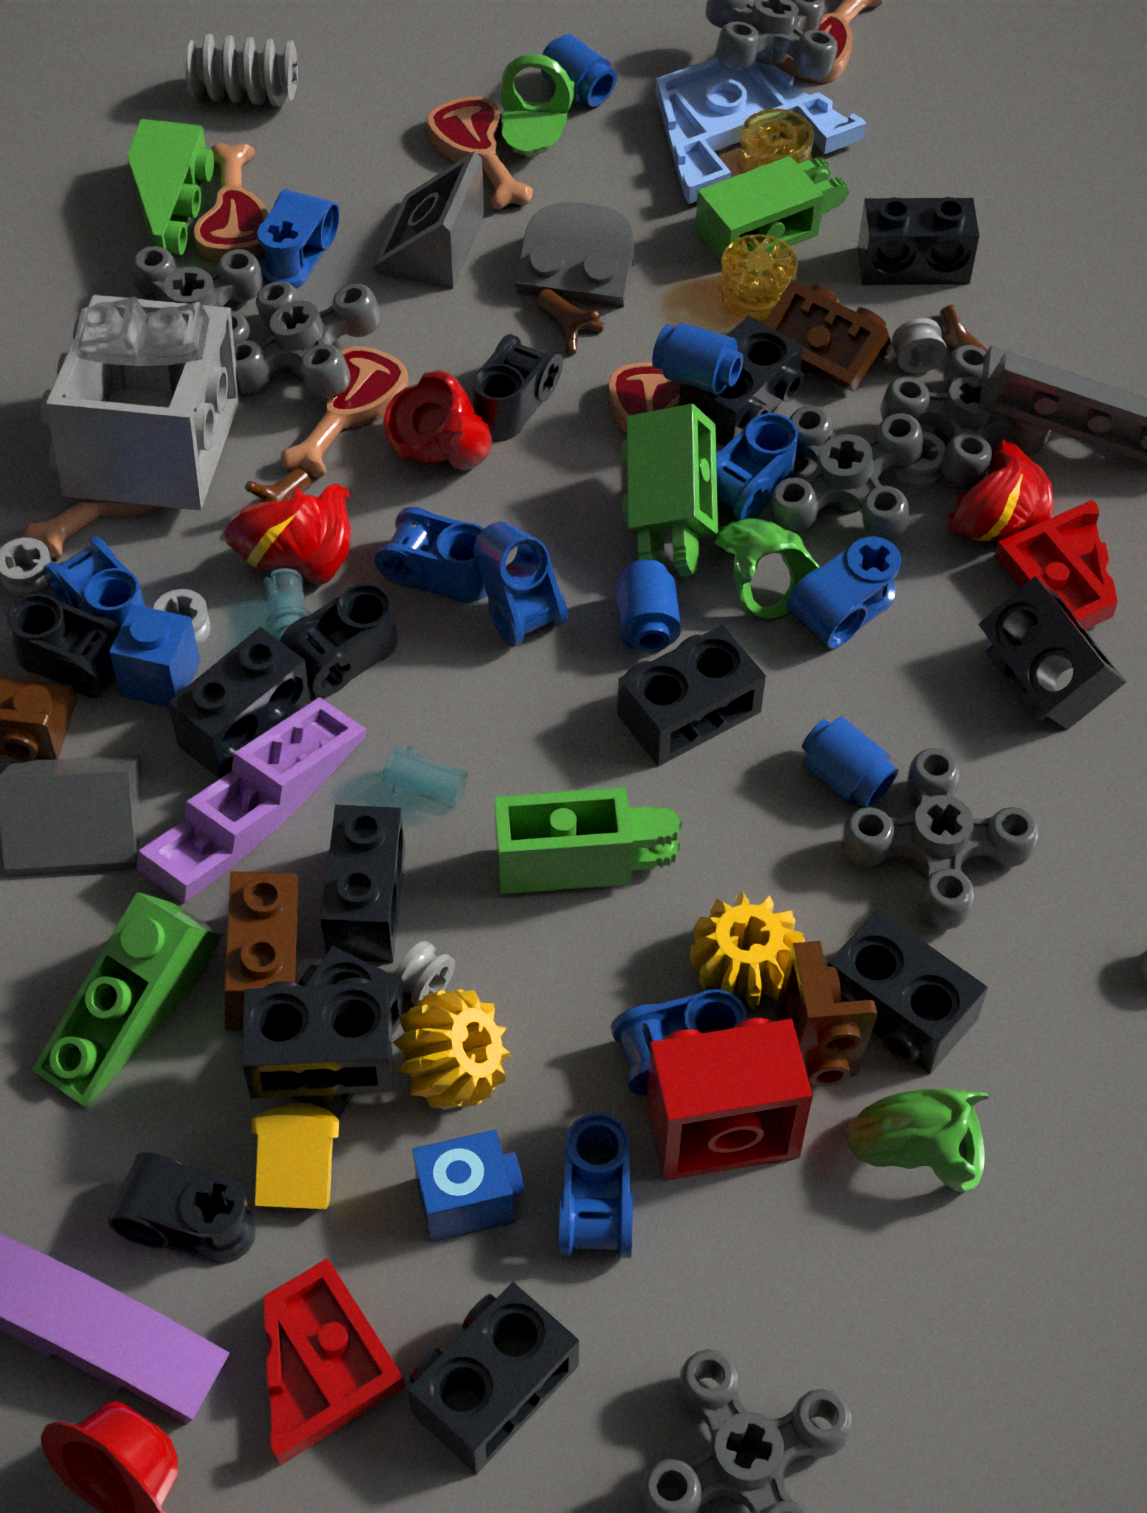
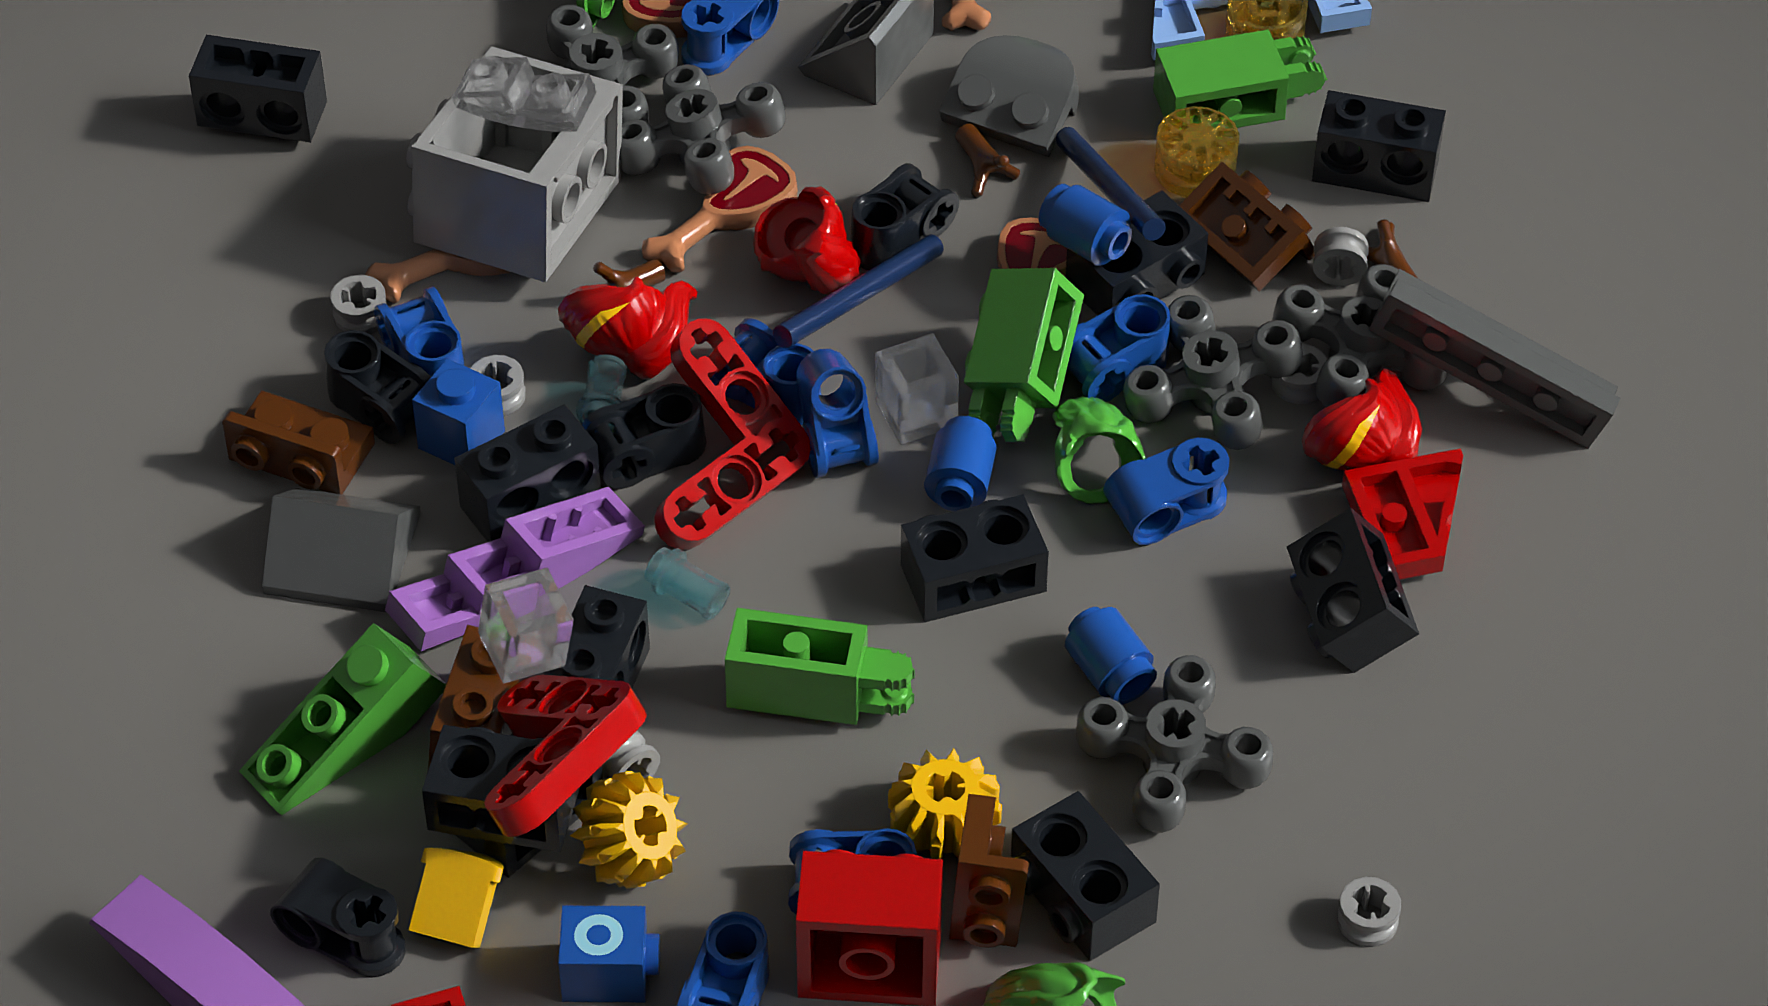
camera: 15 degrees right, 5 degrees down
none -> clear brick [478,567,574,684]
none -> red beam [484,675,647,837]
none -> red beam [654,319,811,550]
none -> dark blue bar [773,234,944,349]
none -> clear brick [875,333,959,445]
none -> dark blue bar [1056,127,1165,241]

